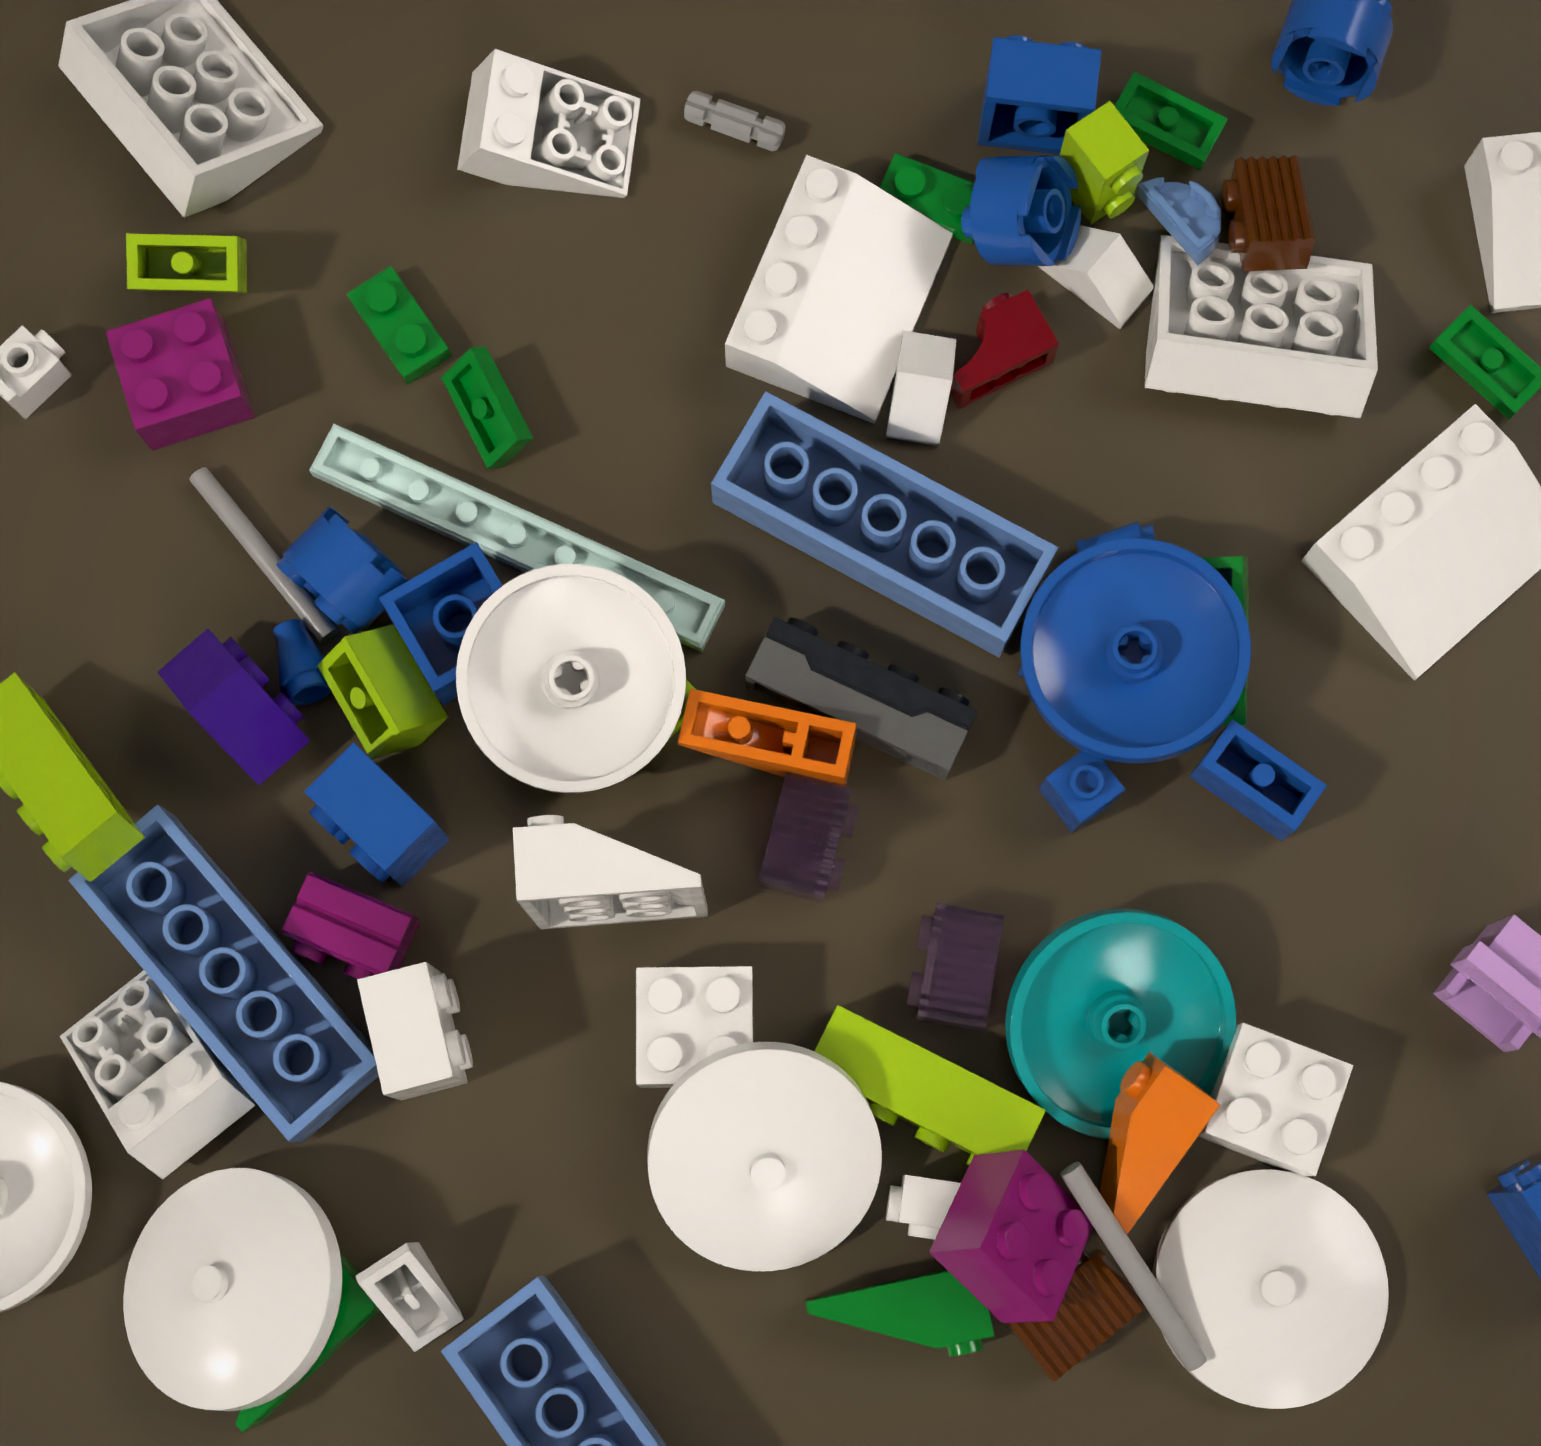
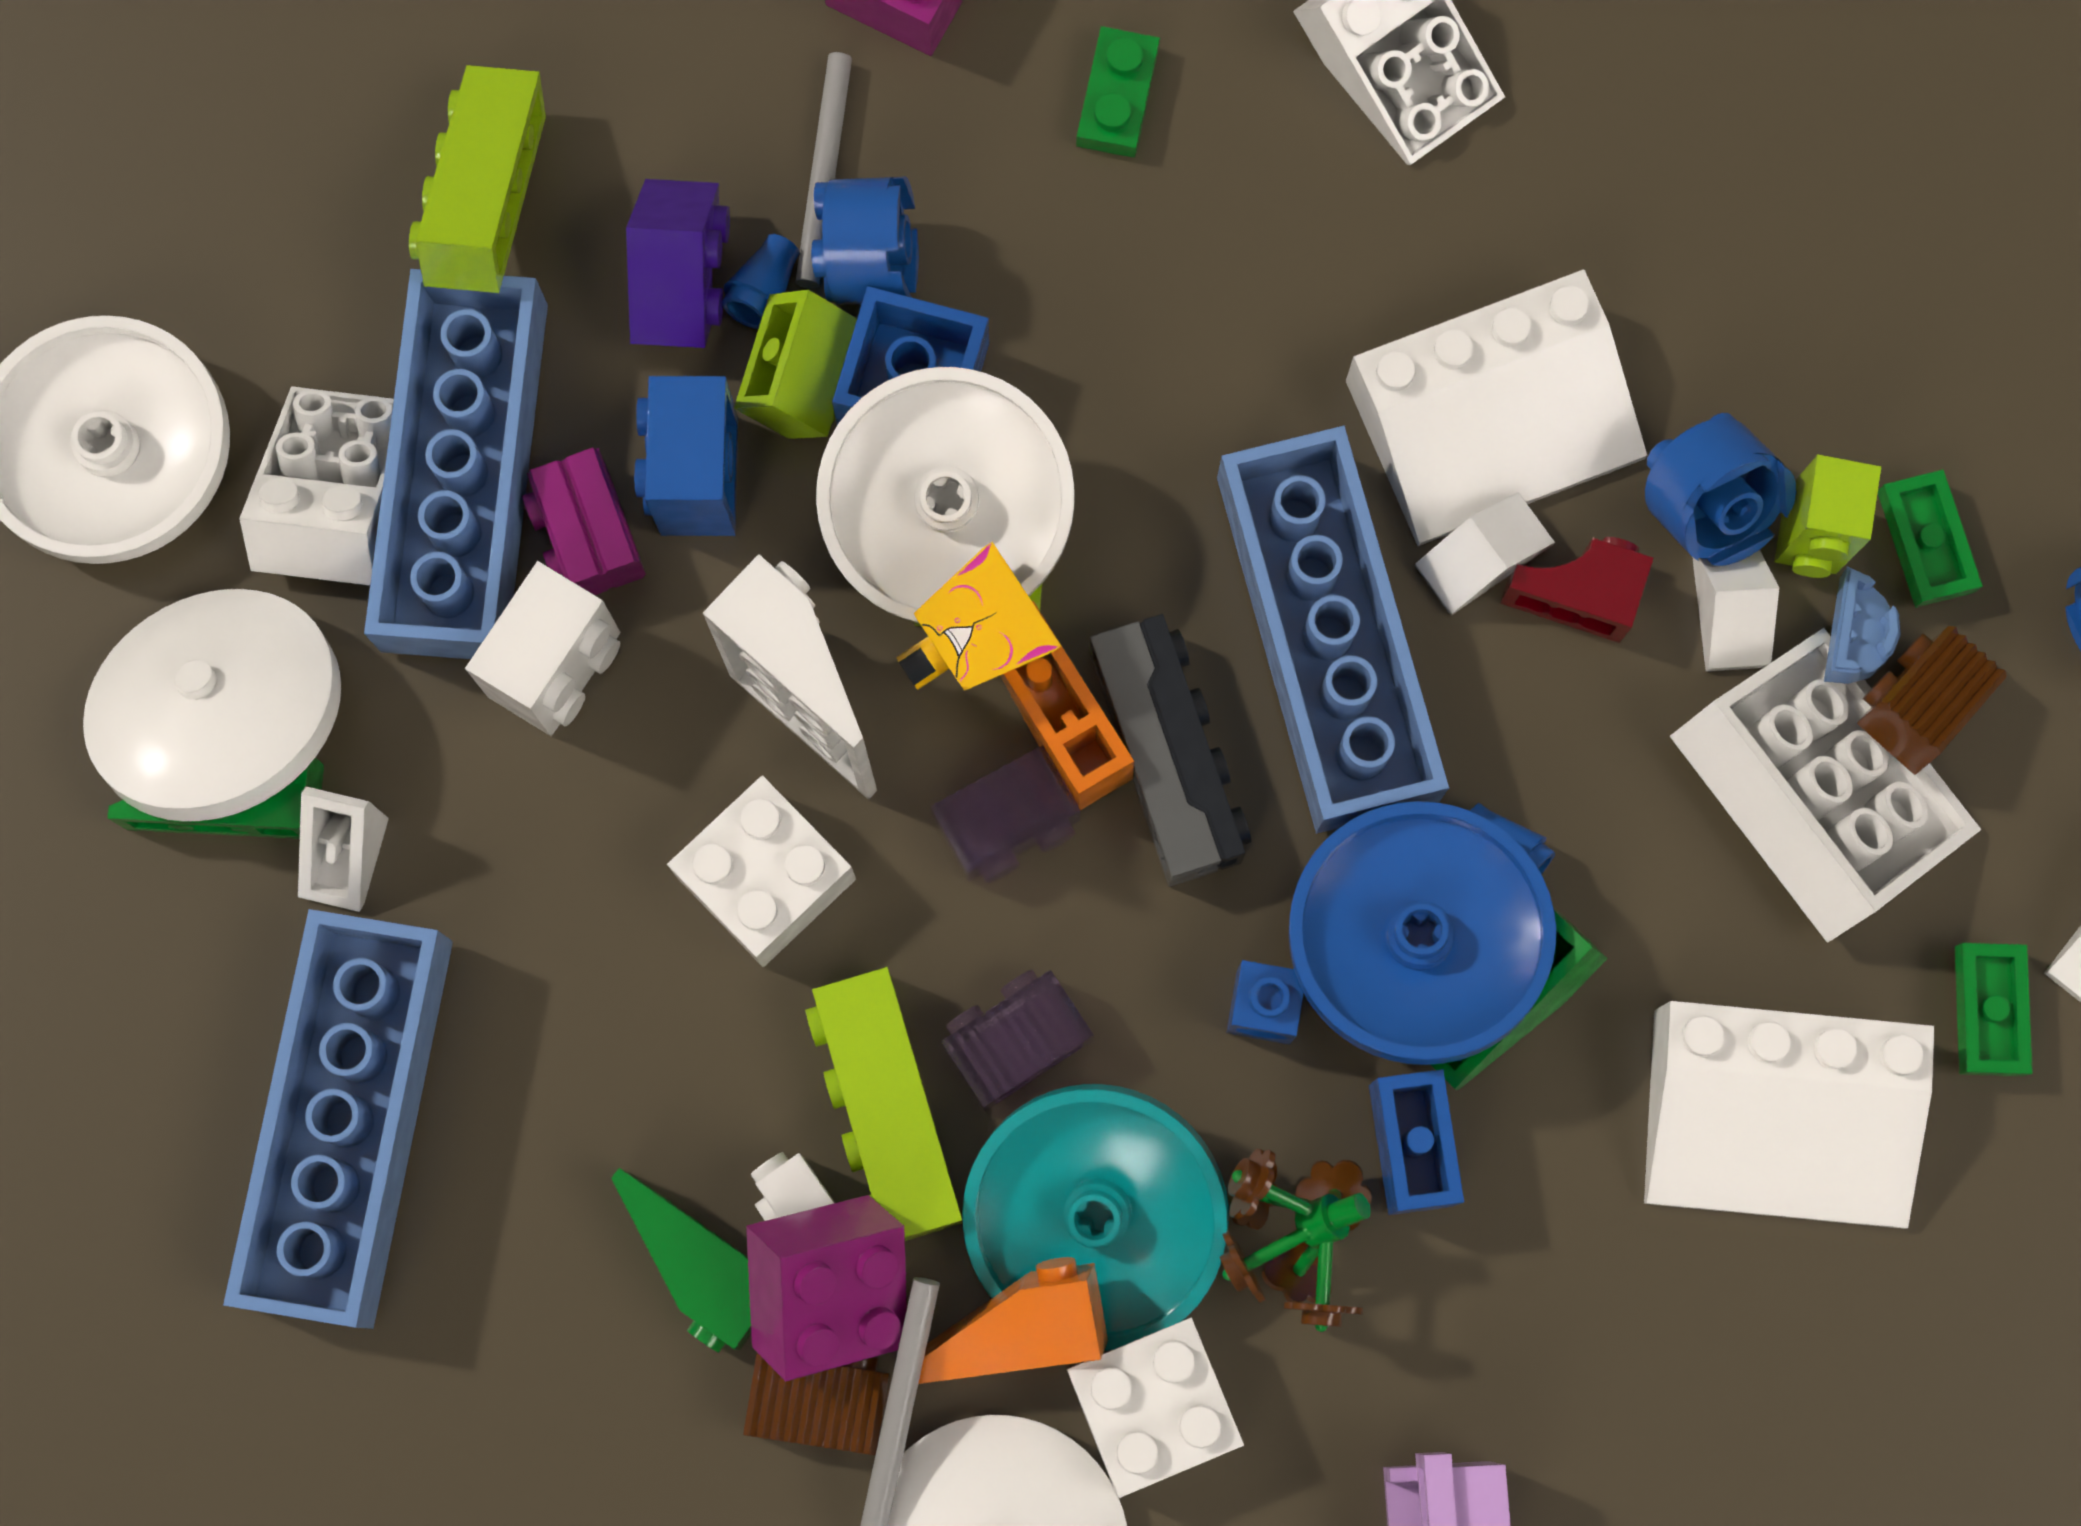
camera: 45 degrees right, 0 degrees up
light aqua tile [309,424,725,653] -> none
green plate [441,346,534,469] -> none
white dish [647,1042,882,1271] -> none
light grey axle [684,90,785,152] -> none
green plate [880,153,974,245] -> none
blue brick [977,35,1101,155] -> none
none -> yellow torso [896,541,1062,691]
none -> reddish brown plant [1220,1148,1372,1332]

